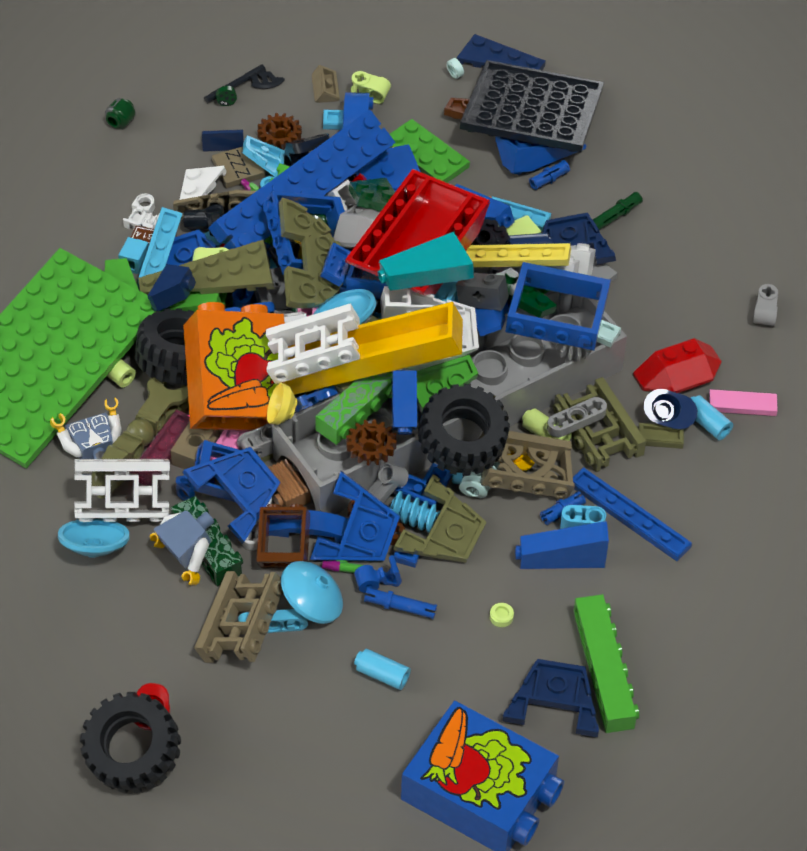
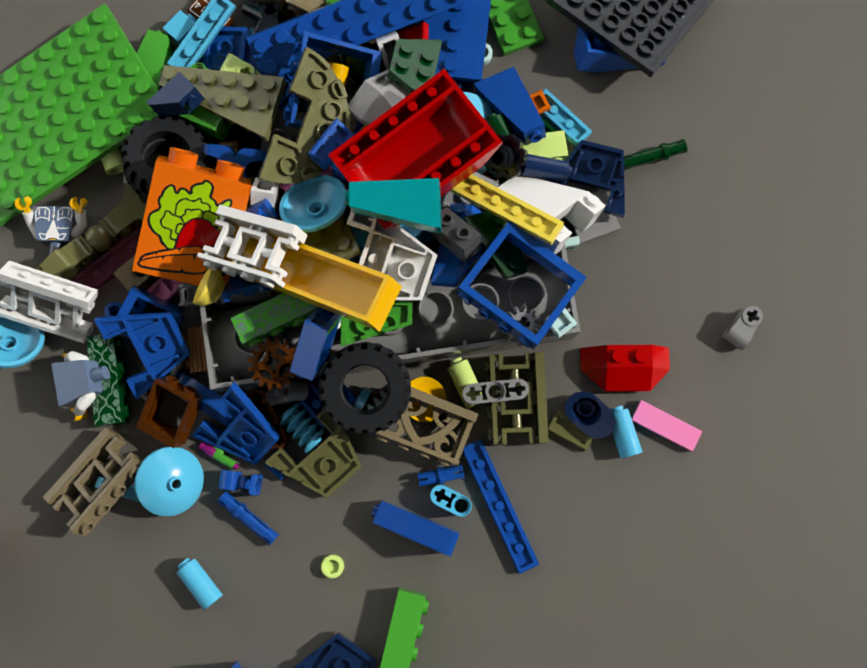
camera: 25 degrees right, 30 degrees up
blue pin [529,160,570,190] -> none

